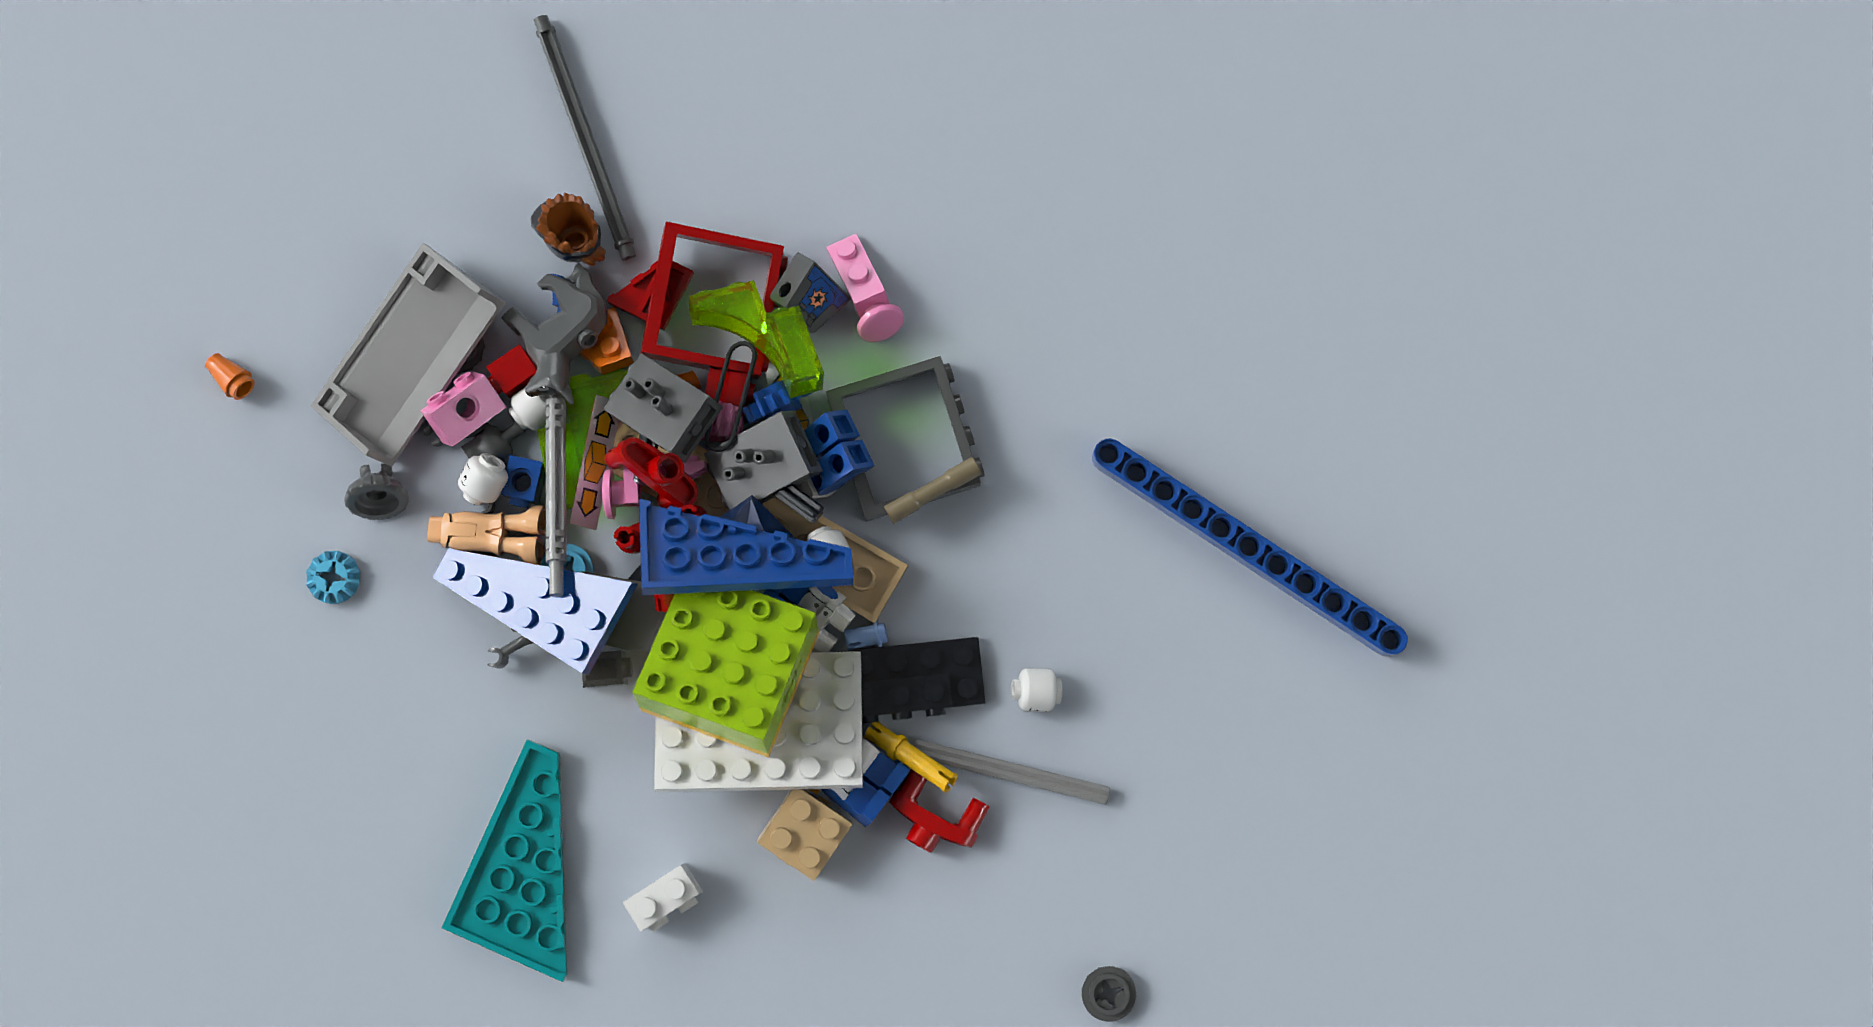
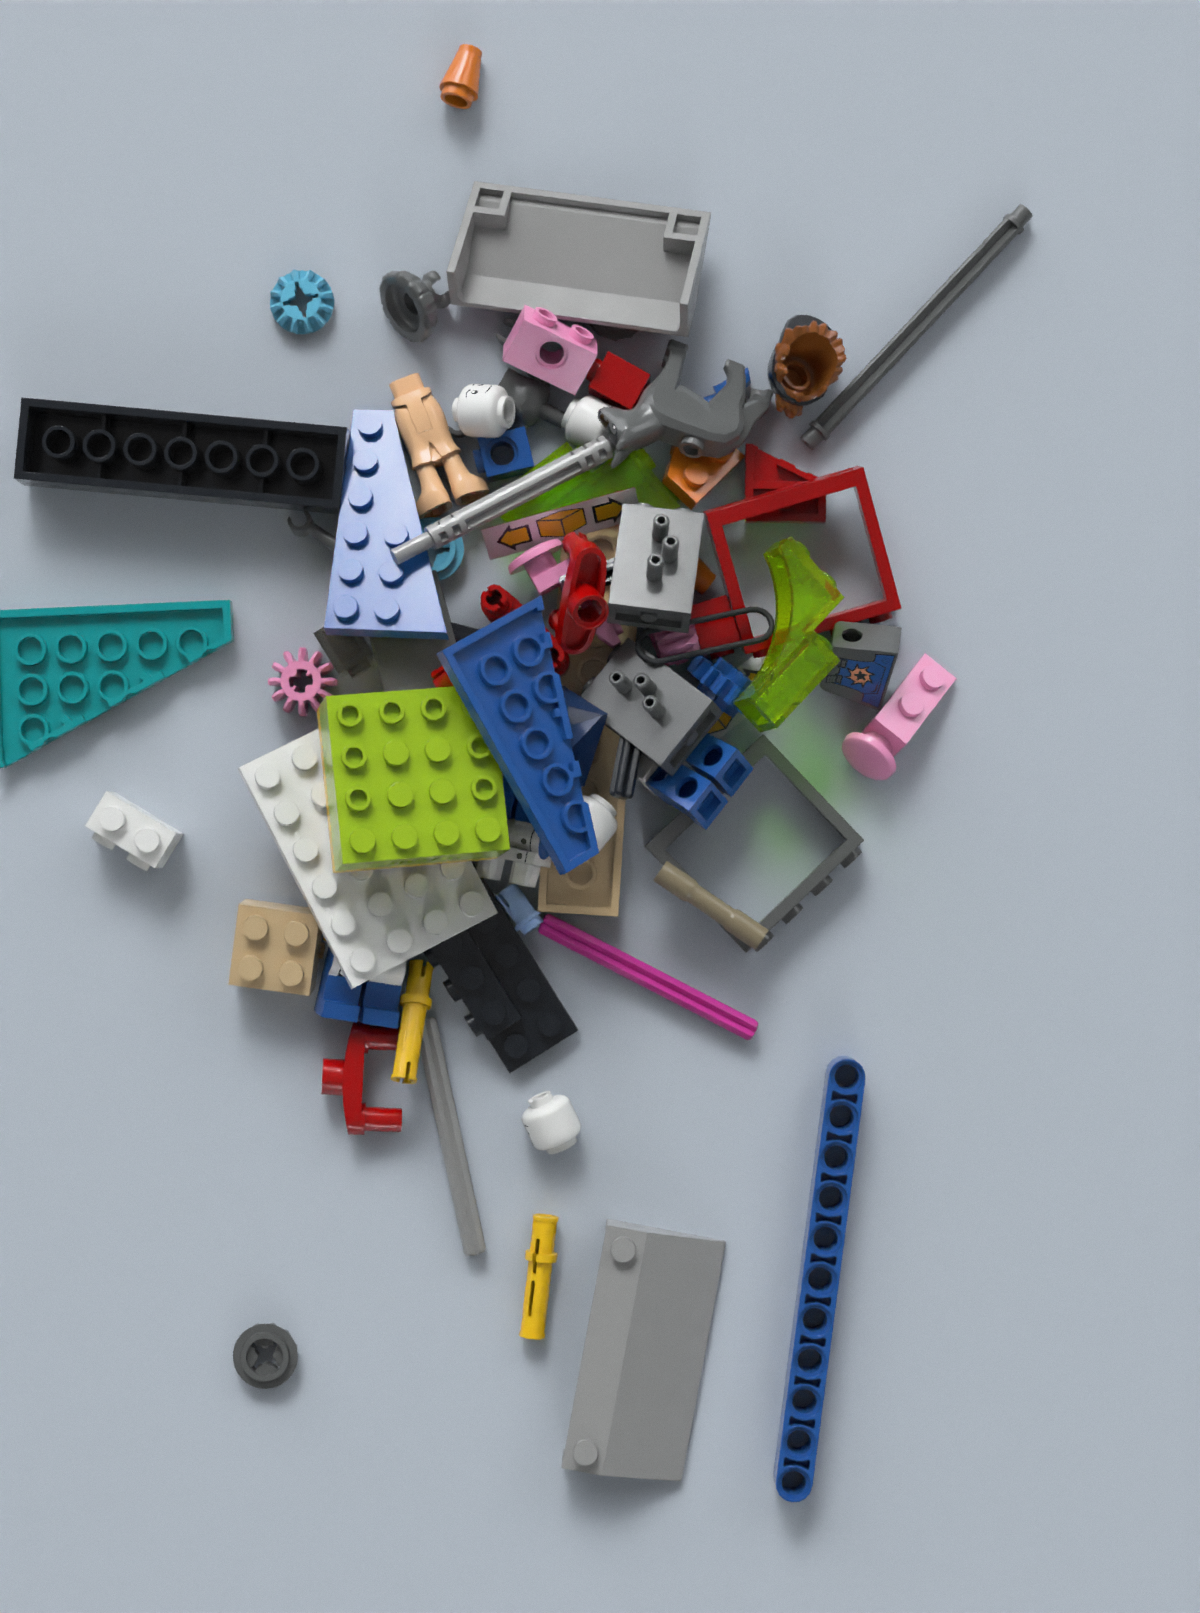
camera: 65 degrees right, 5 degrees up
none -> black brick [14,397,350,514]
none -> bright pink gear [268,647,338,717]
none -> yellow pin [519,1213,559,1340]
none -> dark pink axle [538,914,759,1040]
none -> light grey slope [561,1219,726,1481]

